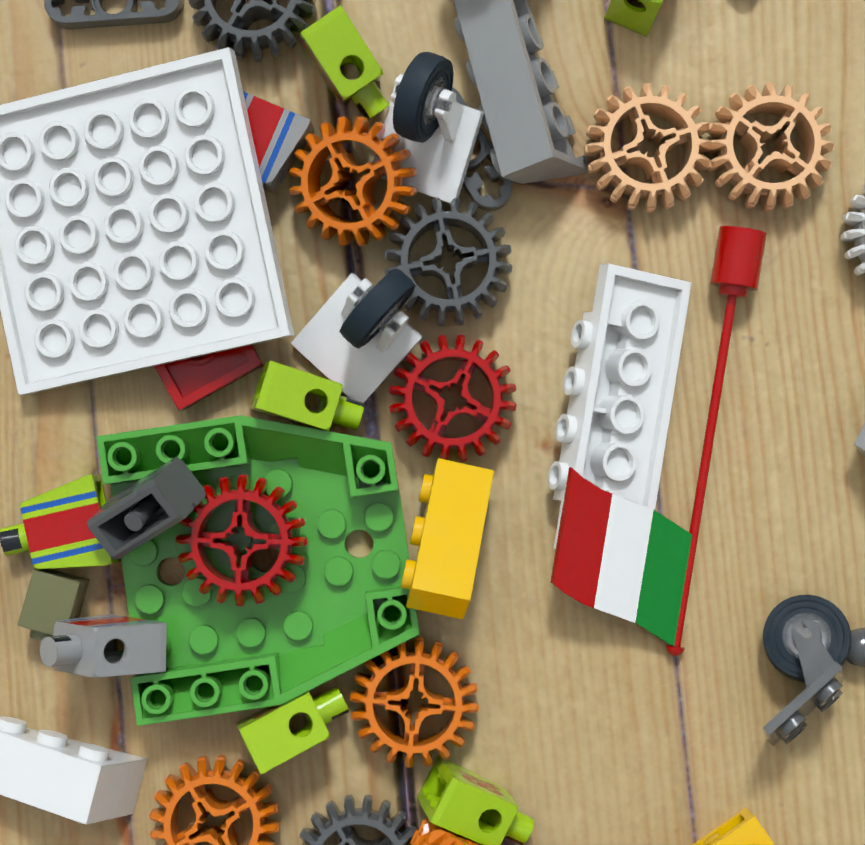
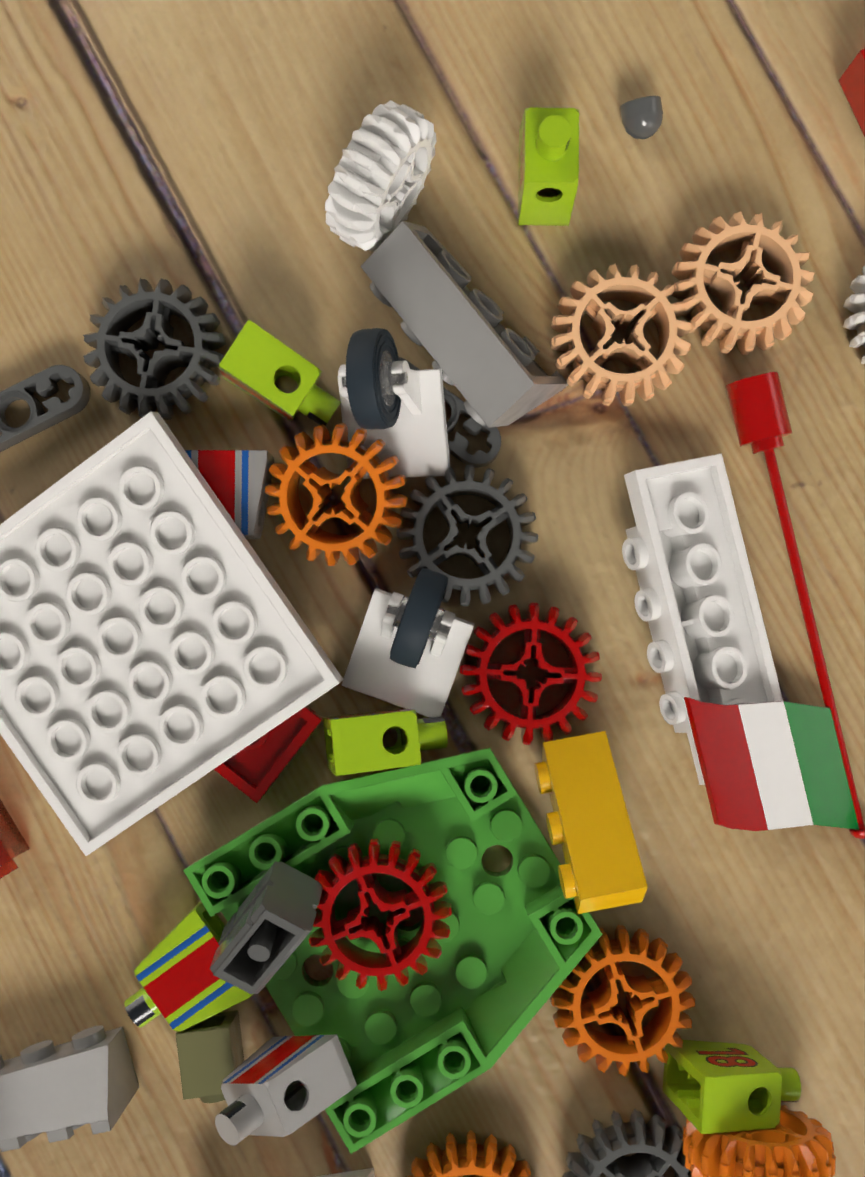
camera: 20 degrees left, 0 degrees up
lime torso [235,686,349,774] -> none

